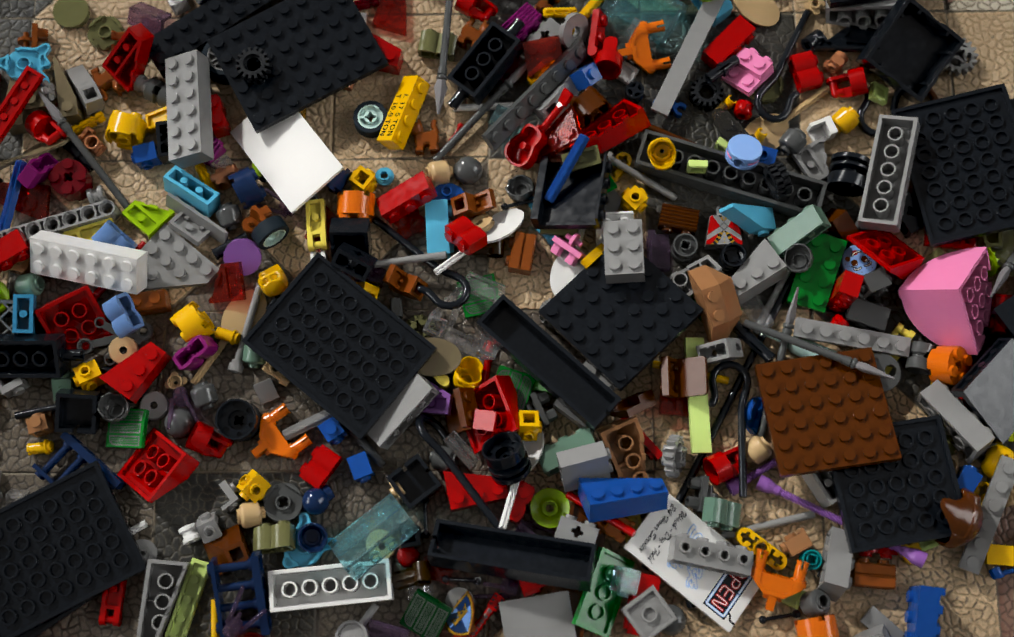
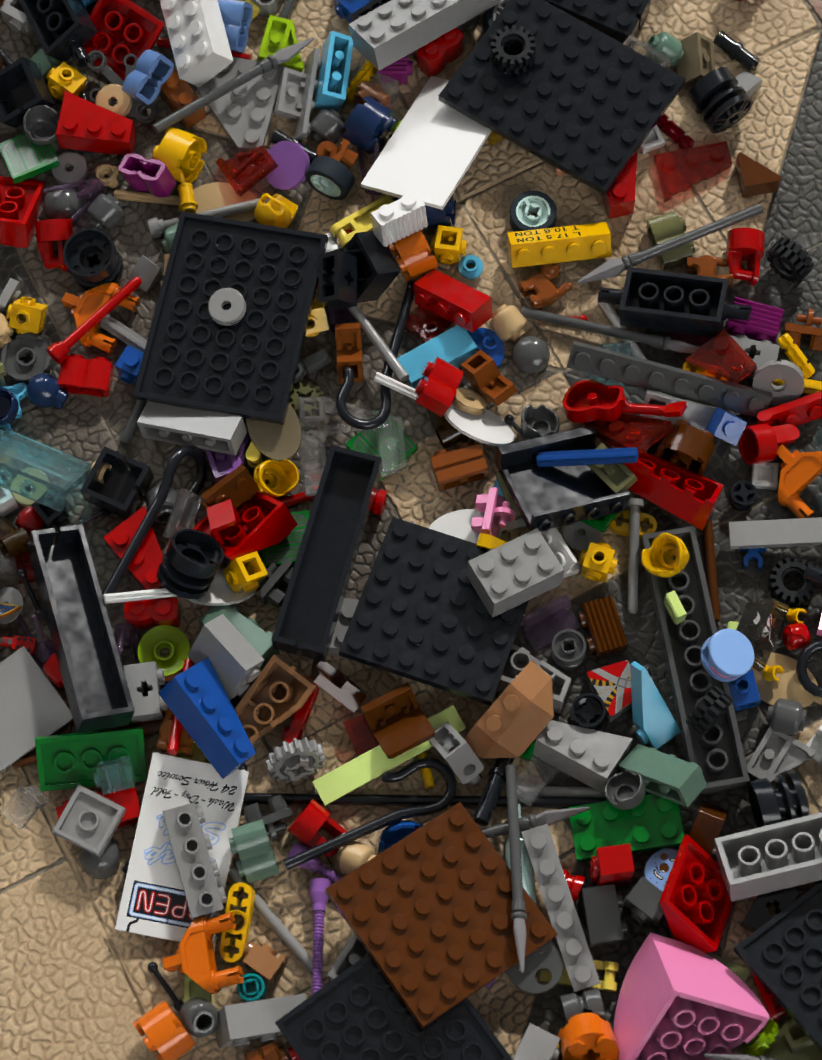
camera: 65 degrees right, 5 degrees down
blue brick [346,451,375,484] -> none
none -> red piece [46,276,142,364]
none -> dark grey piece [152,37,314,134]
none -> light grey piece [208,288,246,326]
none -> white brick [370,192,428,247]

